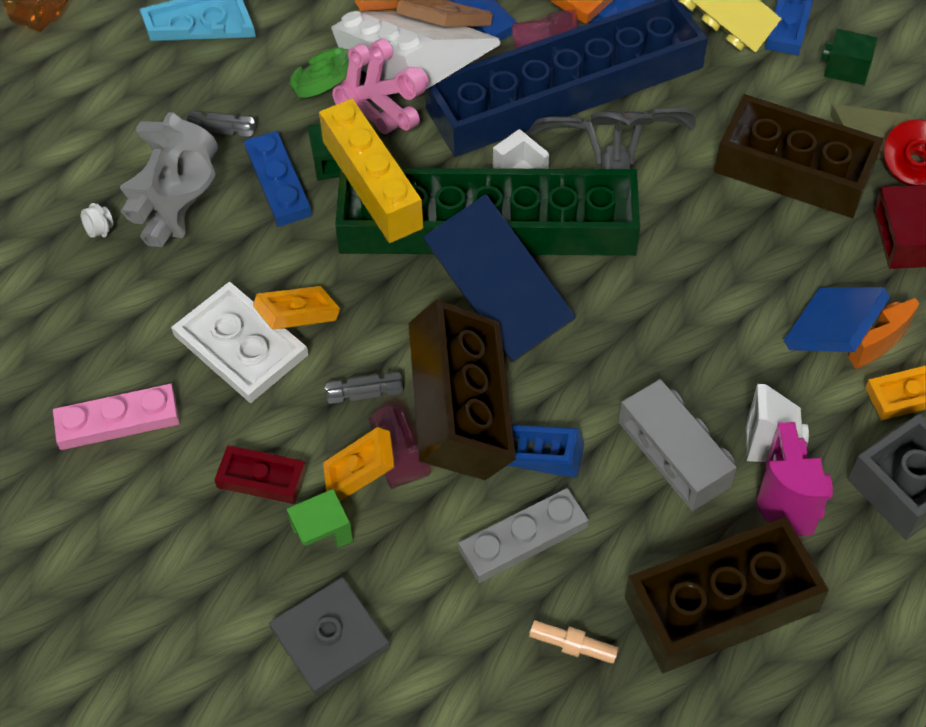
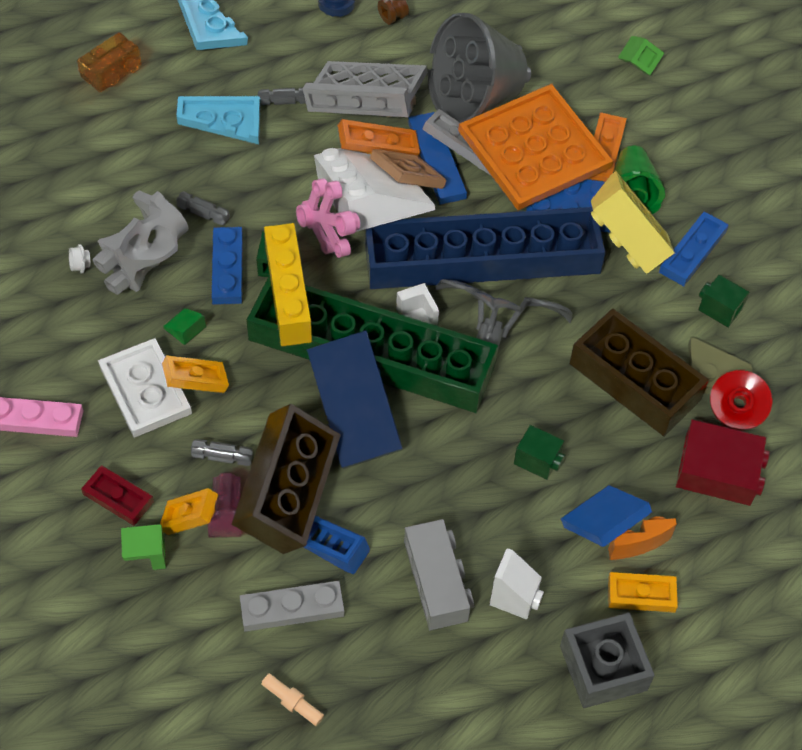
camera: 15 degrees right, 0 degrees up
dark grey plate [269,577,390,696] -> none
bright green tile [289,47,349,98] -> none
clear pink piece [512,10,579,49] -> none
dark brown brick [625,516,829,674] -> none
dark pink brick [756,422,833,536] -> none
none -> green slope [163,308,206,345]
none -> dark green brick [513,425,566,480]

